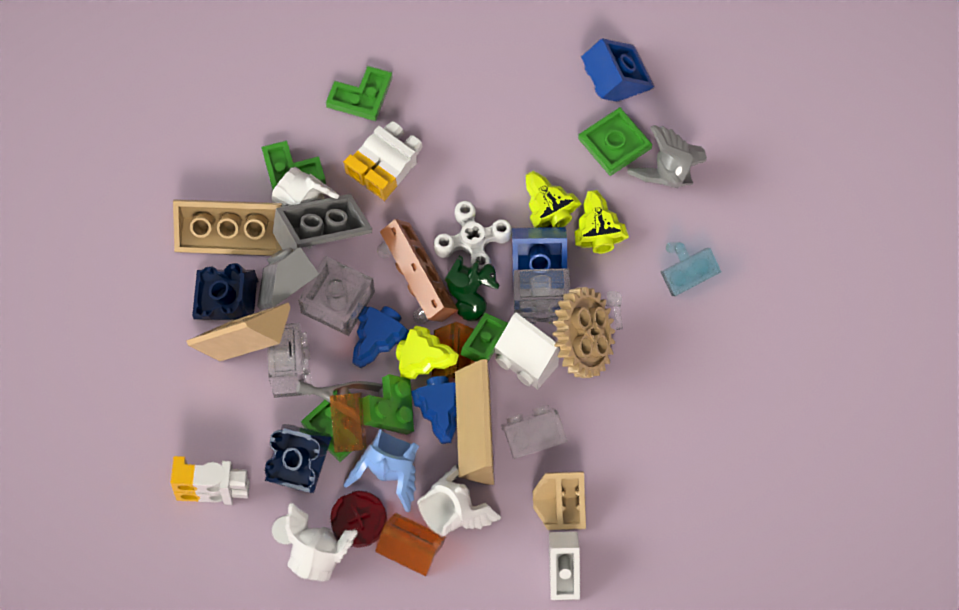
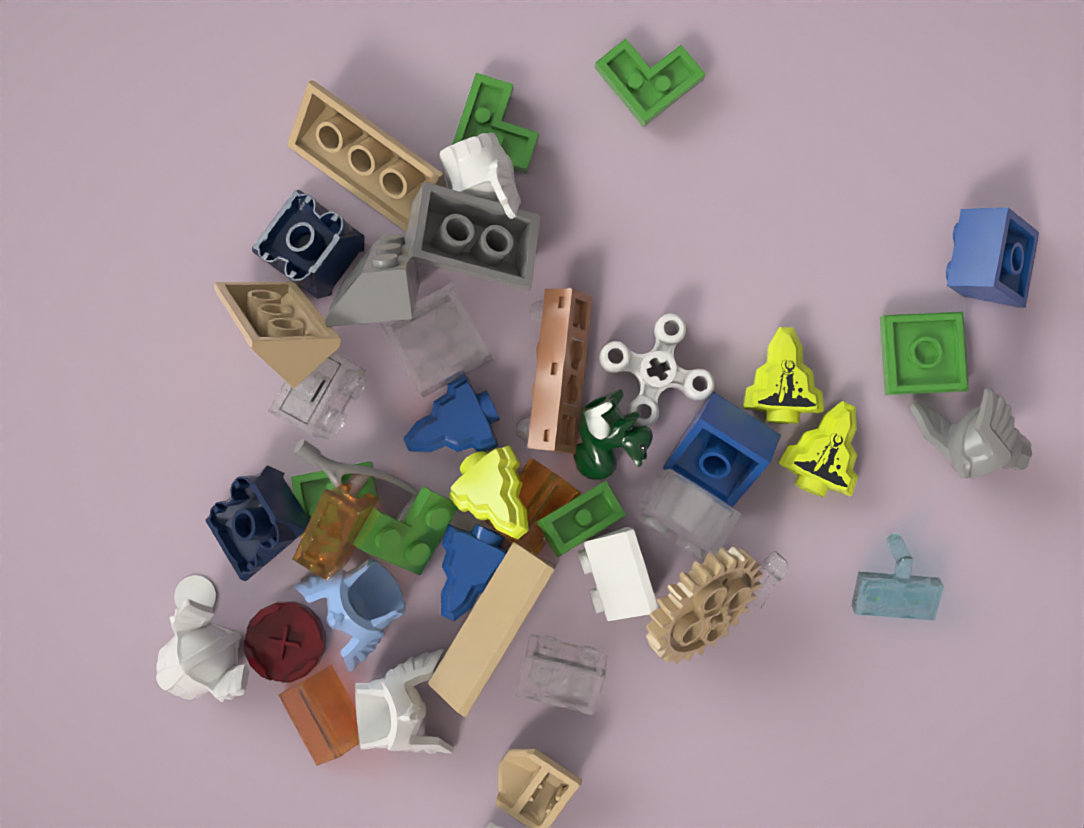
camera: 30 degrees right, 20 degrees up
white hips [170,456,250,505] -> none
white hips [343,121,422,201] -> none

